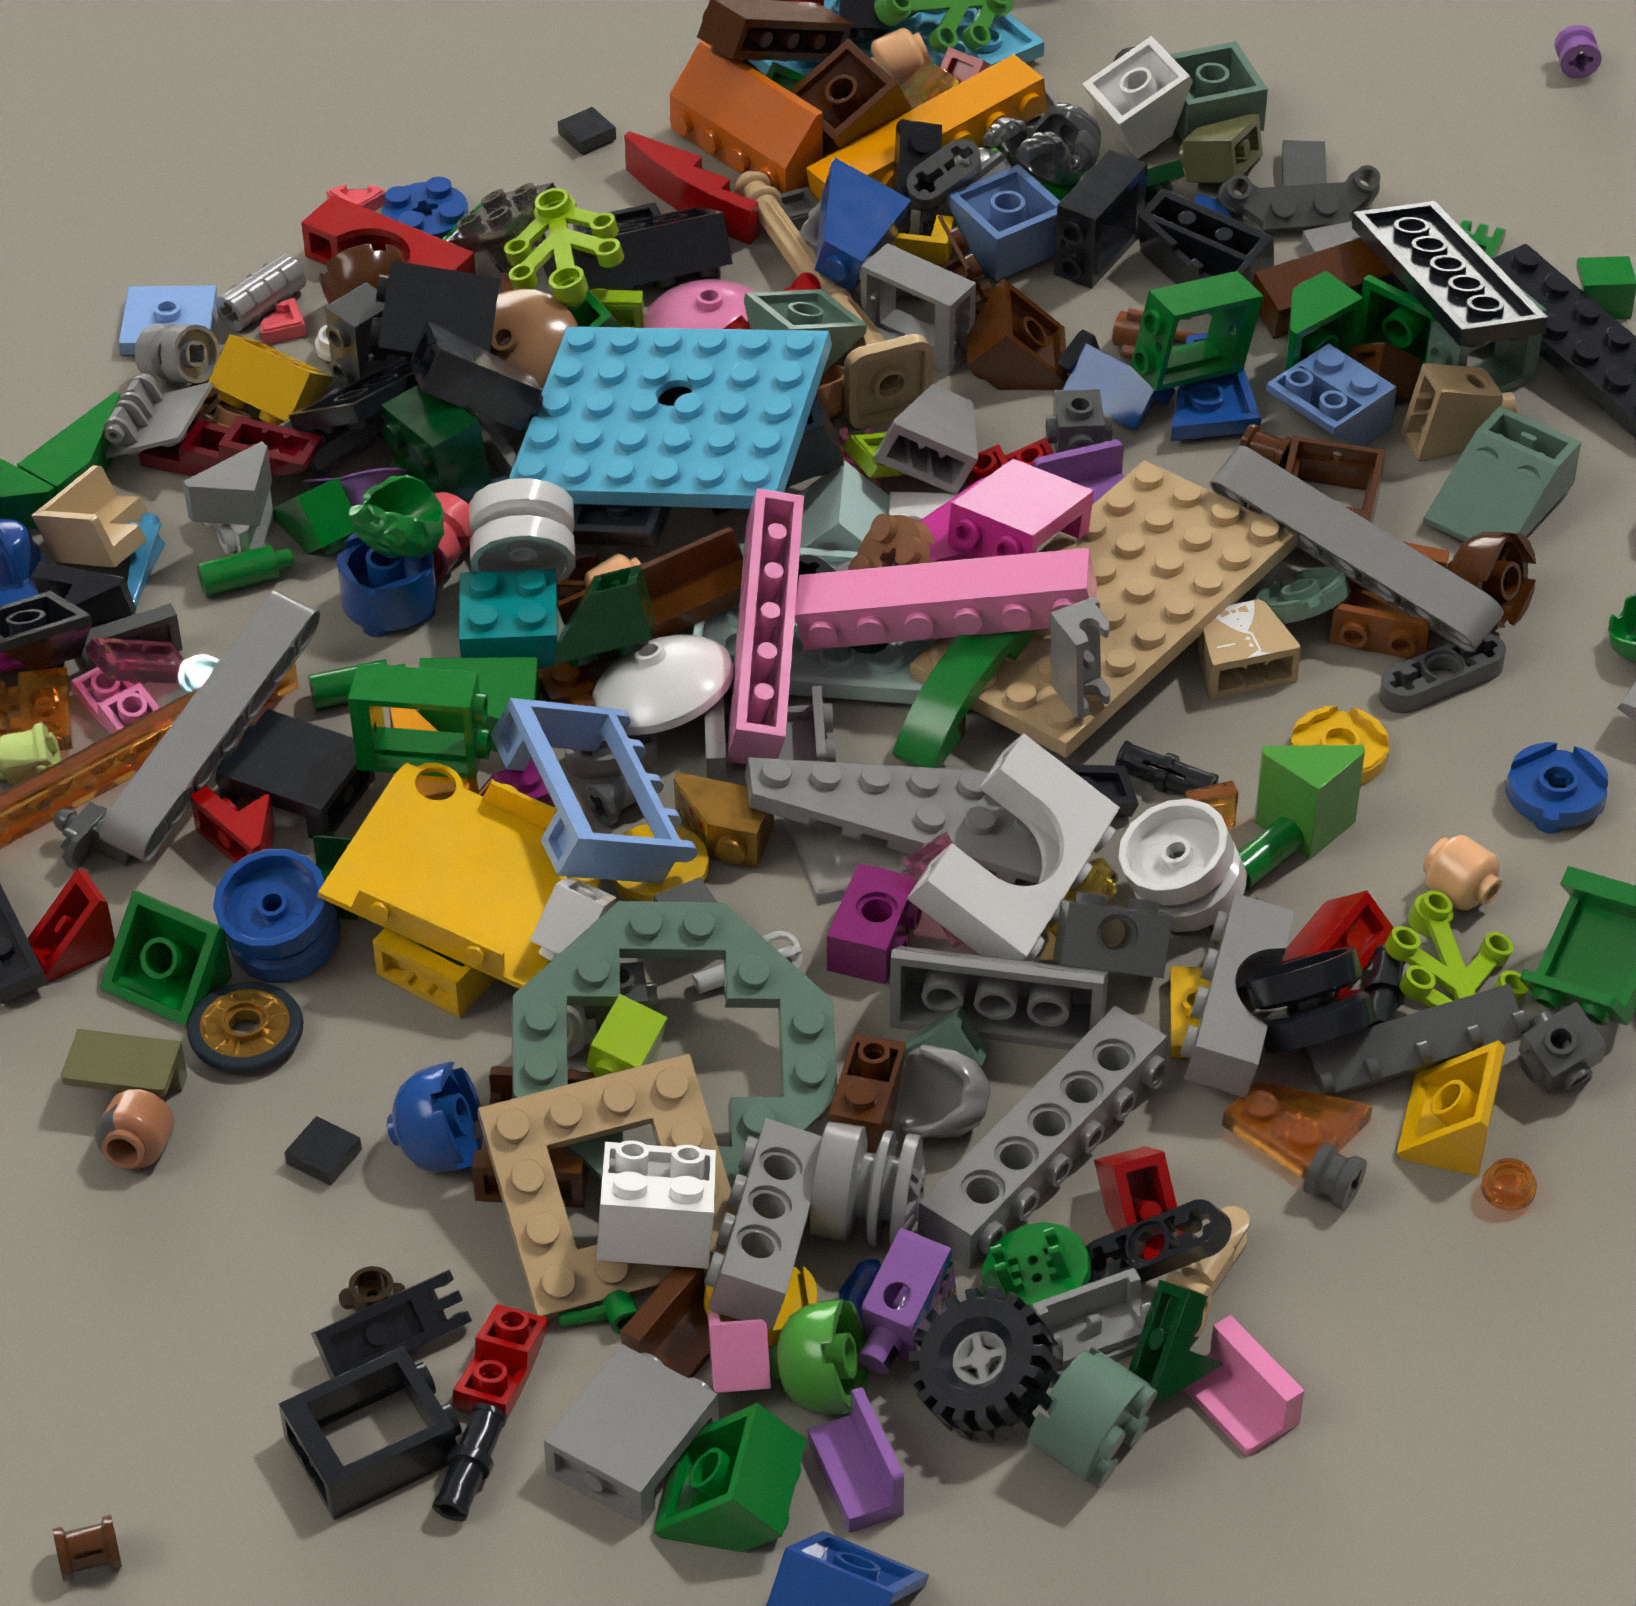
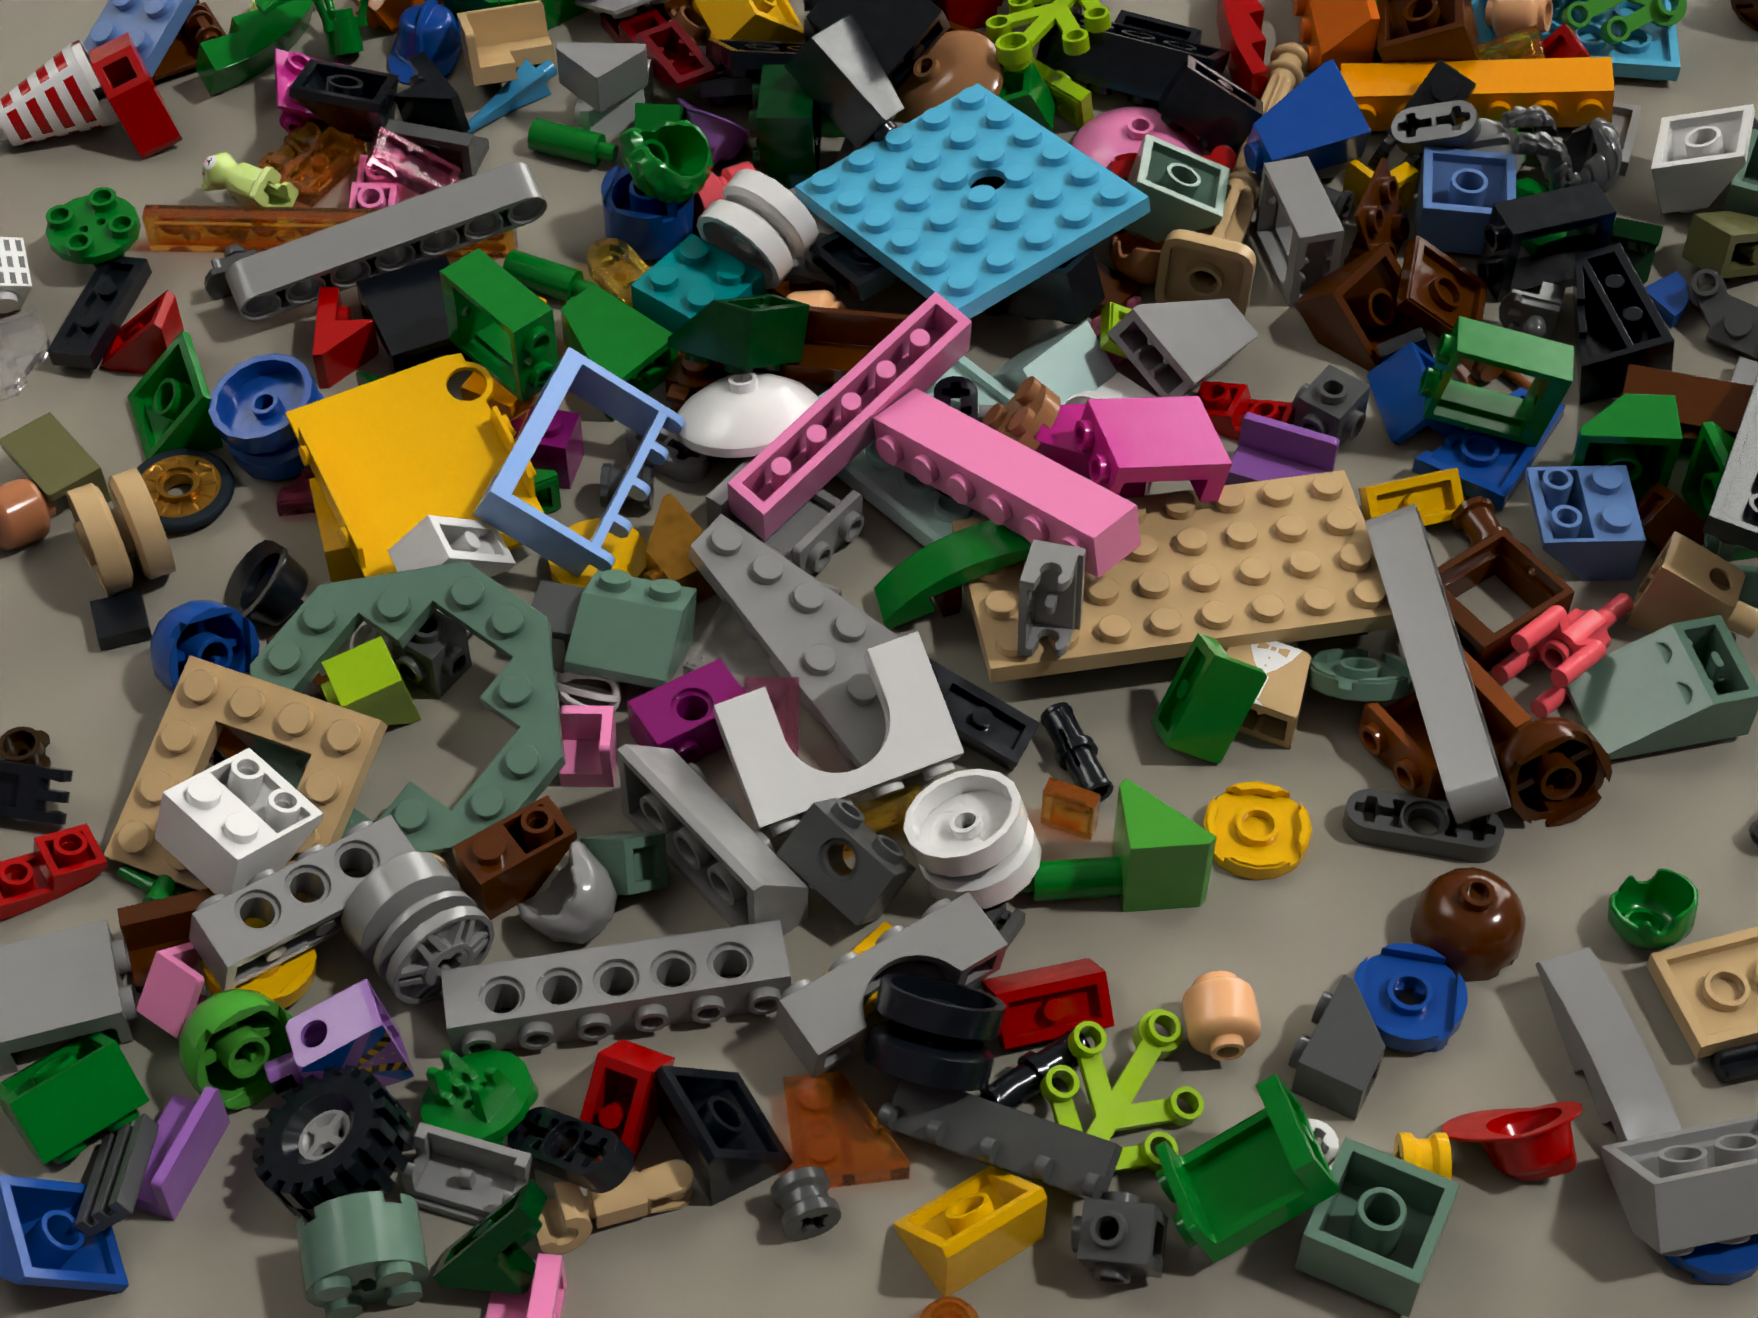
camera: 40 degrees right, 5 degrees up
none -> tan wheel [66,467,176,596]
none -> dark grey tile [74,1113,159,1238]
none -> black piece [225,540,309,627]
none -> clear pink tile [276,467,316,517]
none -> bright pink panel [559,705,618,787]
none -> sand green slope [563,569,697,688]
none -> clear yellow plate [587,238,650,308]
none -> black slope [654,1065,793,1206]
none -> green panel [1150,633,1267,764]
none -> black brick [1157,55,1263,153]
none -> dark grey slope [1288,975,1386,1121]
none -> yellow plate [1358,468,1464,526]
none -> reddish brown plate [1395,235,1487,338]
none -> reddish brown cylinder [1410,867,1526,982]
none -> coral plant [1491,593,1634,718]
none -> dark grey piece [1499,281,1566,340]

